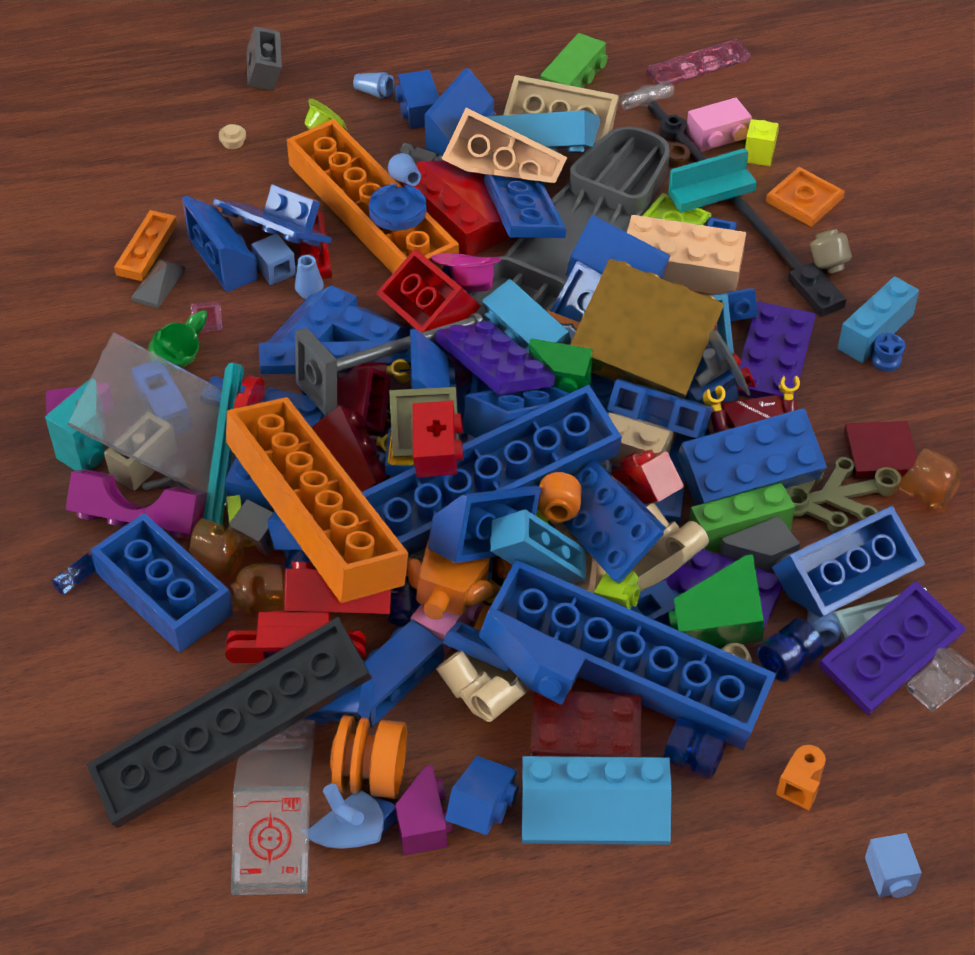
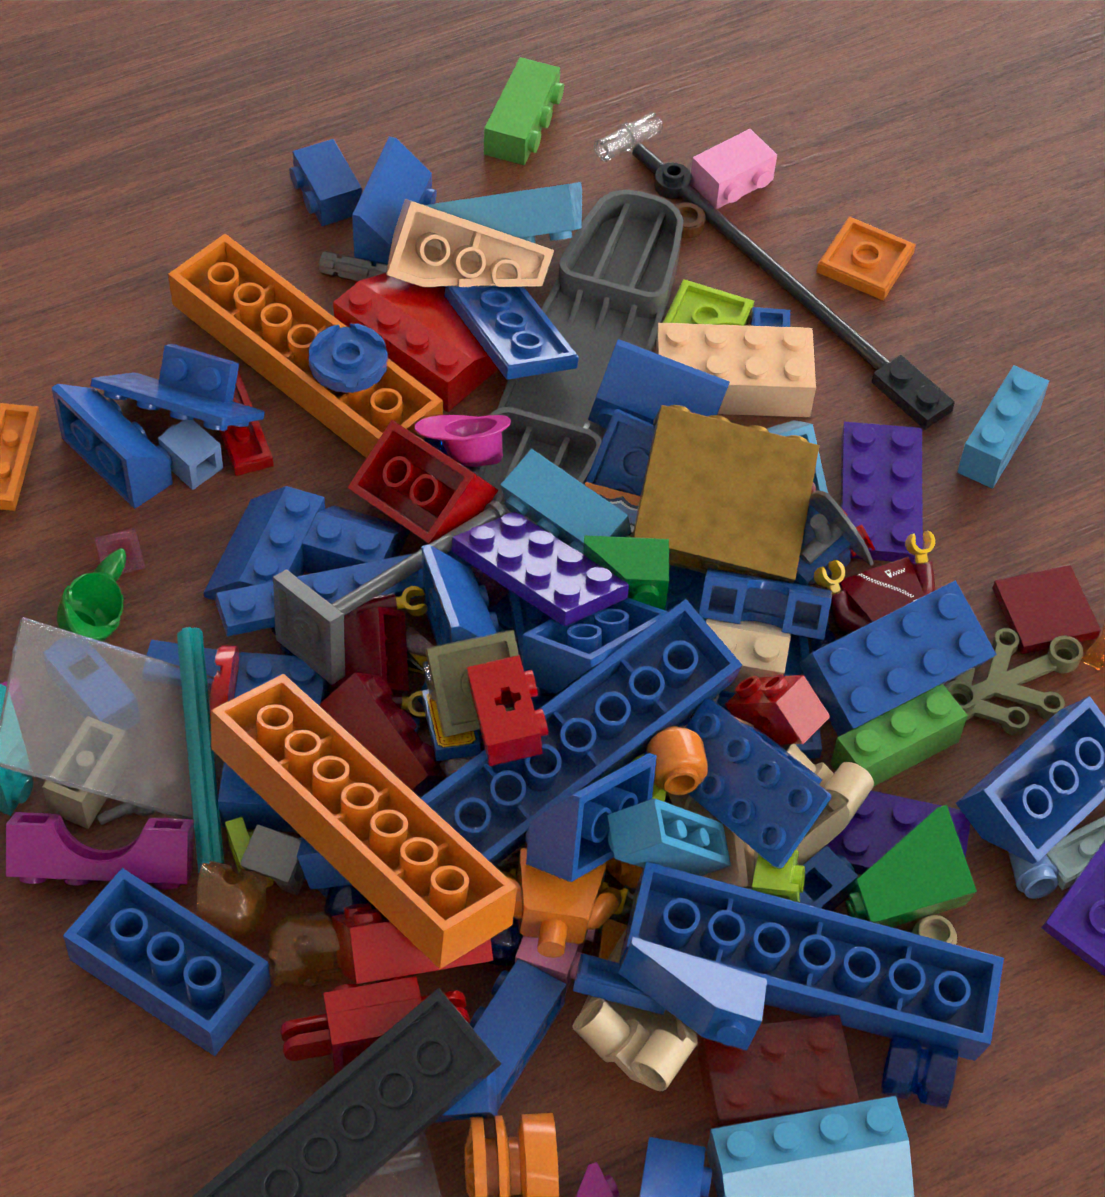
camera: 15 degrees left, 5 degrees up
clear blue axle [52,551,96,595] -> none
dark grey slope [131,259,185,308] -> none
tan plate [219,124,246,149] -> none
dark grey brick [246,26,282,91] -> none
medium blue cone [295,255,324,299] -> none
lime piece [305,98,347,130] -> none
medium blue cone [353,72,395,99] -> none
medium blue cone [388,153,421,186] -> none
tan slope [503,75,619,144] -> none
clear pink tile [646,39,750,89] -> none
teal panel [668,148,757,213] -> none
dark grey slope [719,516,800,573] -> none
blue bracket [725,288,758,321] -> none
neon yellow slope [745,119,779,166] -> none
clear blue wheel [757,618,824,682] -> none
orange leg [776,745,826,811] -> none
dark tan head [810,228,852,273] -> none
blue wheel [871,333,906,372] -> none

